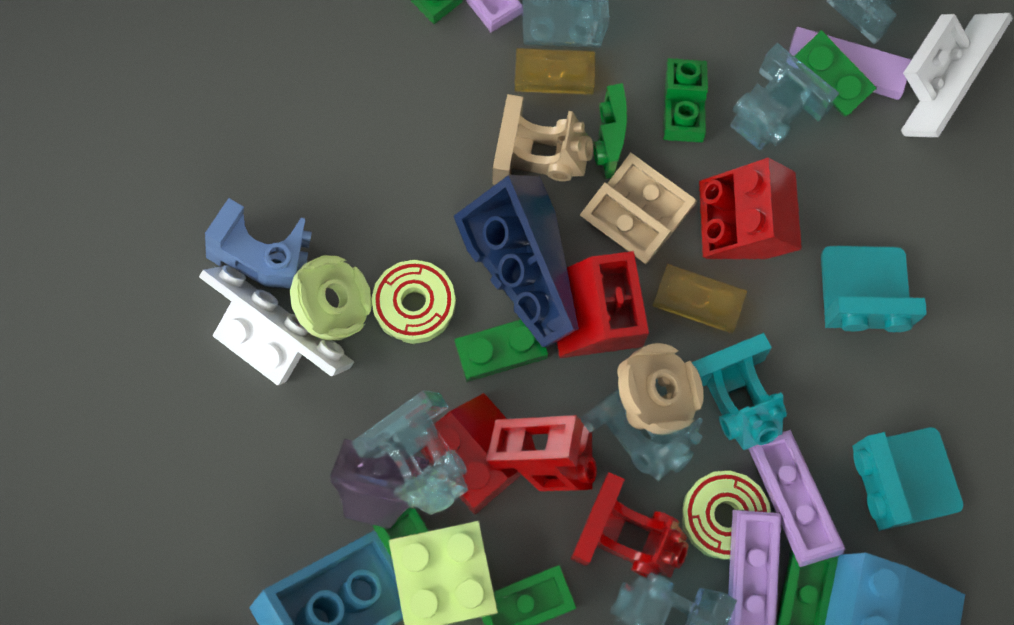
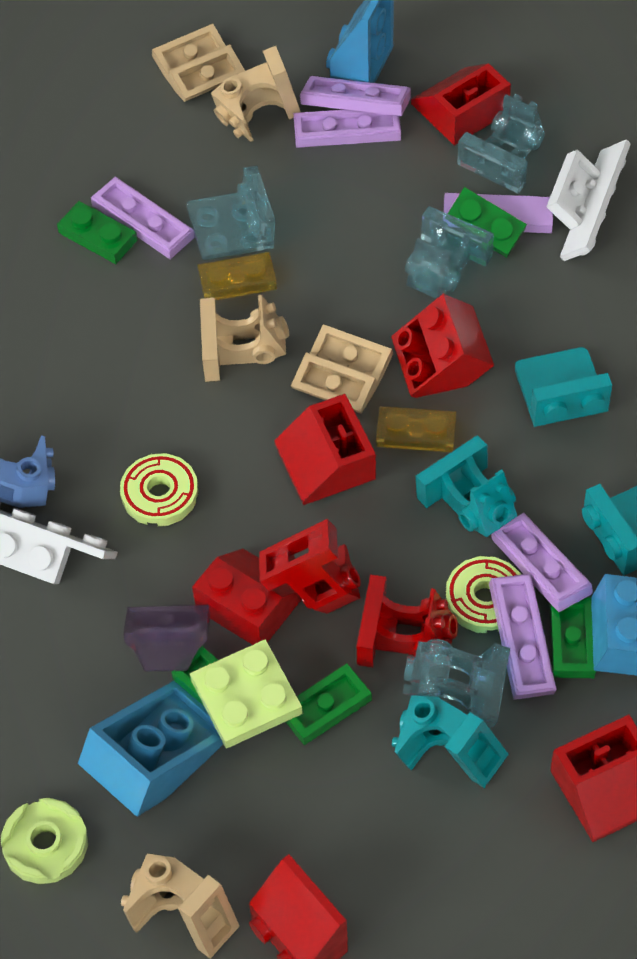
camera: 10 degrees left, 15 degrees down
yellowish green tile [290,255,372,341] -> none
clear light blue tile [351,390,468,515] -> none
dark blue wedge [453,175,579,348] -> none
green plate [454,319,548,382] -> none
clear light blue tile [580,379,703,481] -> none
green slope [593,83,627,179] -> none
tan plate [617,343,704,435] -> none
green slope [663,58,708,143] -> none

